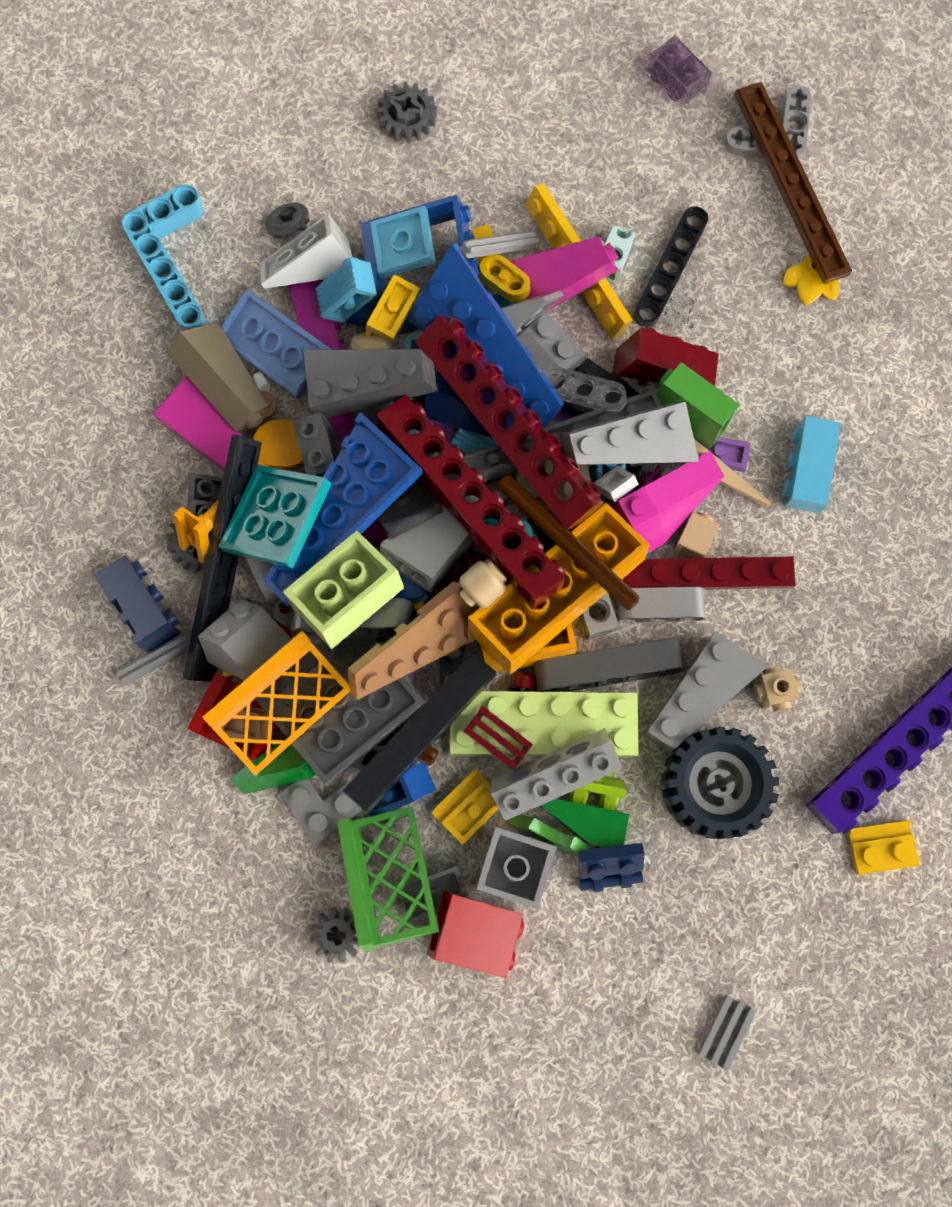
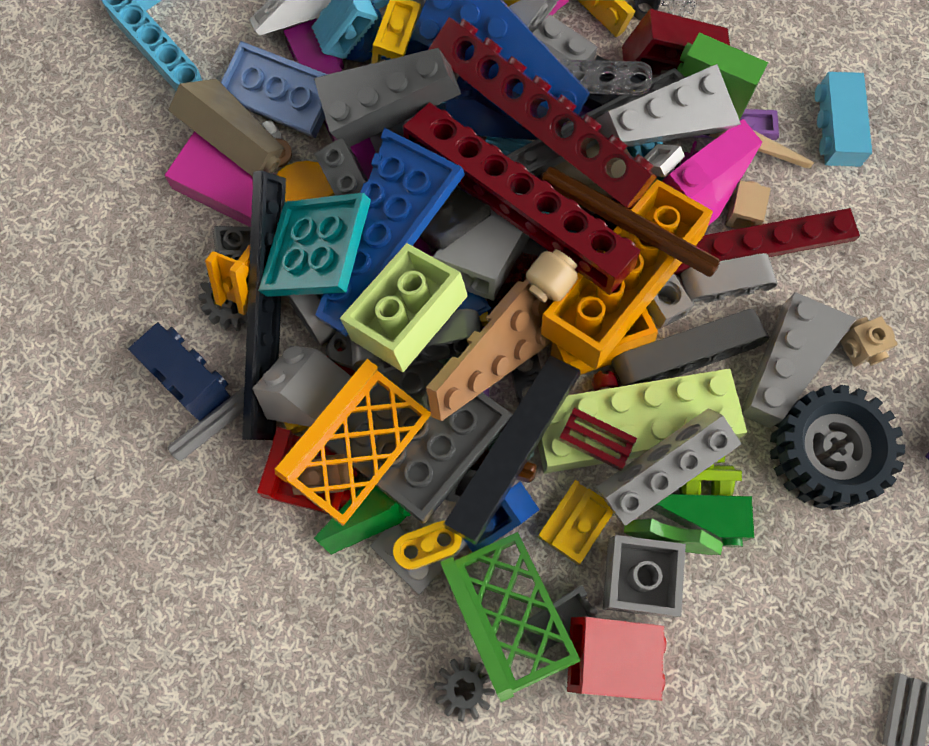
camera: 10 degrees left, 5 degrees down
dark blue plate [579,842,645,893] -> none
none -> yellow plate [393,521,462,570]

